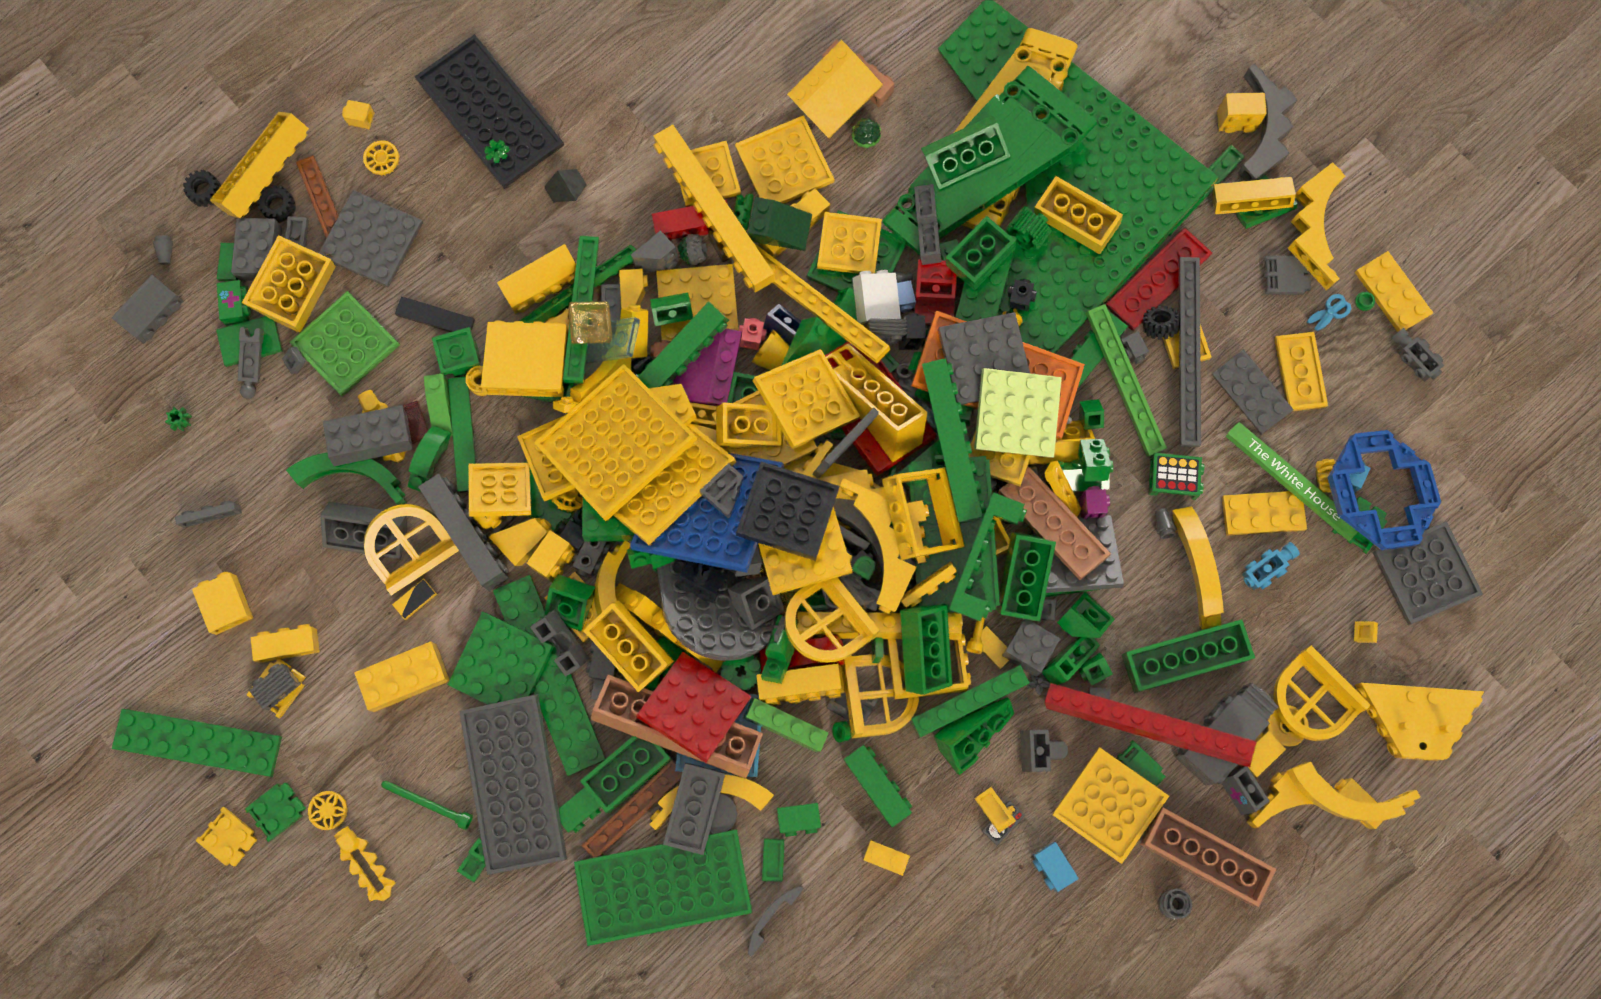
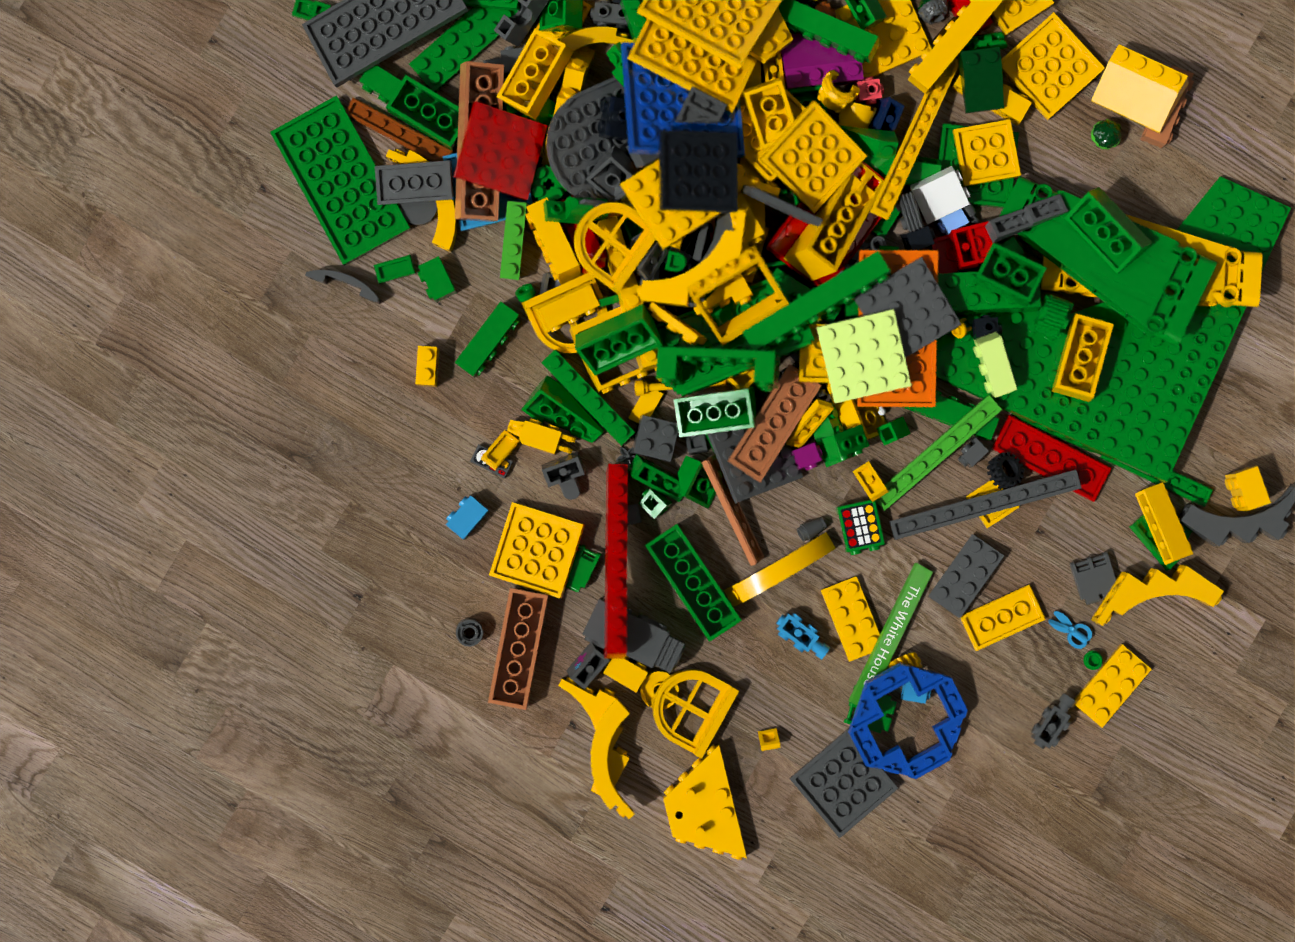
camera: 75 degrees right, 10 degrees up
none -> yellow hinge [507,418,576,455]
none -> yellow brick [536,285,600,332]
none -> nougat tile [701,455,764,566]
none -> yellow helmet [818,70,860,113]
none -> yellow plate [853,461,888,502]
none -> yellowish green brick [973,332,1017,398]

